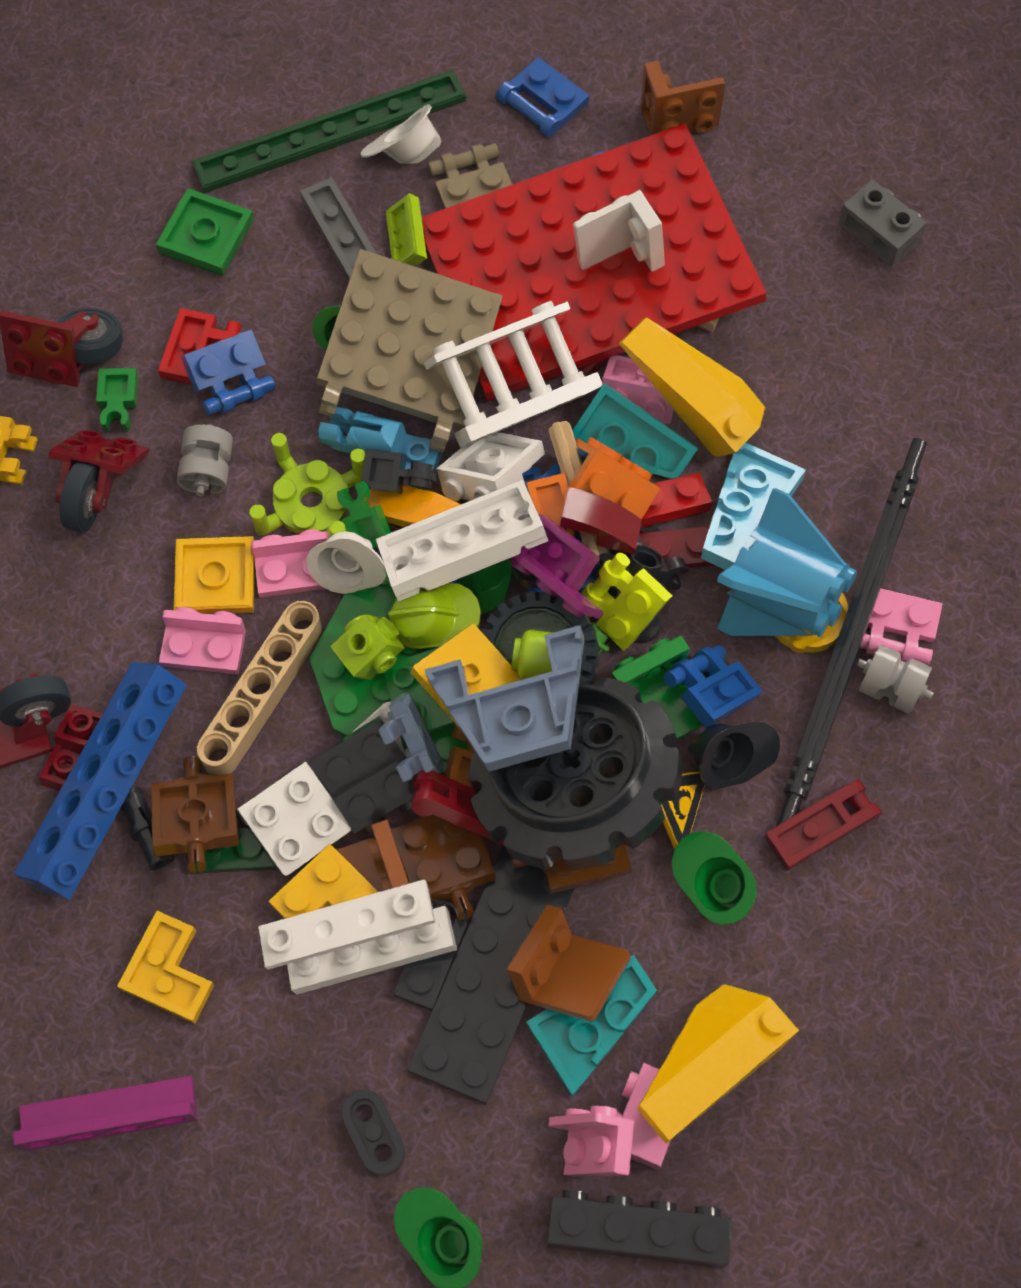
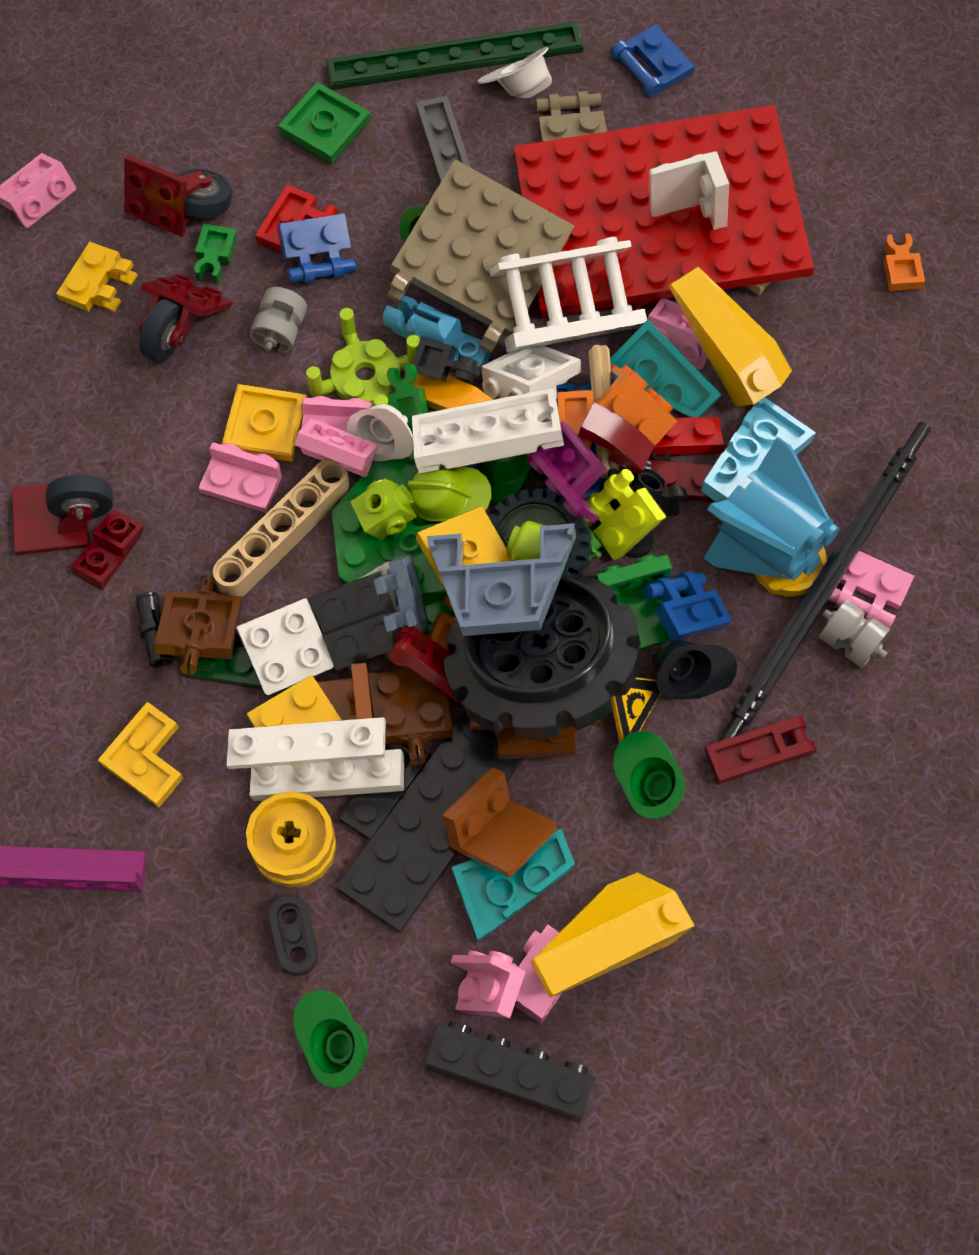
camera: 10 degrees right, 0 degrees up
blue brick [13,662,187,900] -> none
lime plate [386,193,427,266] -> none
dark orange bracket [640,61,725,136] -> none
dark grey brick [838,179,927,267] -> none
none -> yellow wheel [246,791,337,888]
none -> bright pink bracket [295,419,378,477]
none -> orange plate [883,233,925,291]

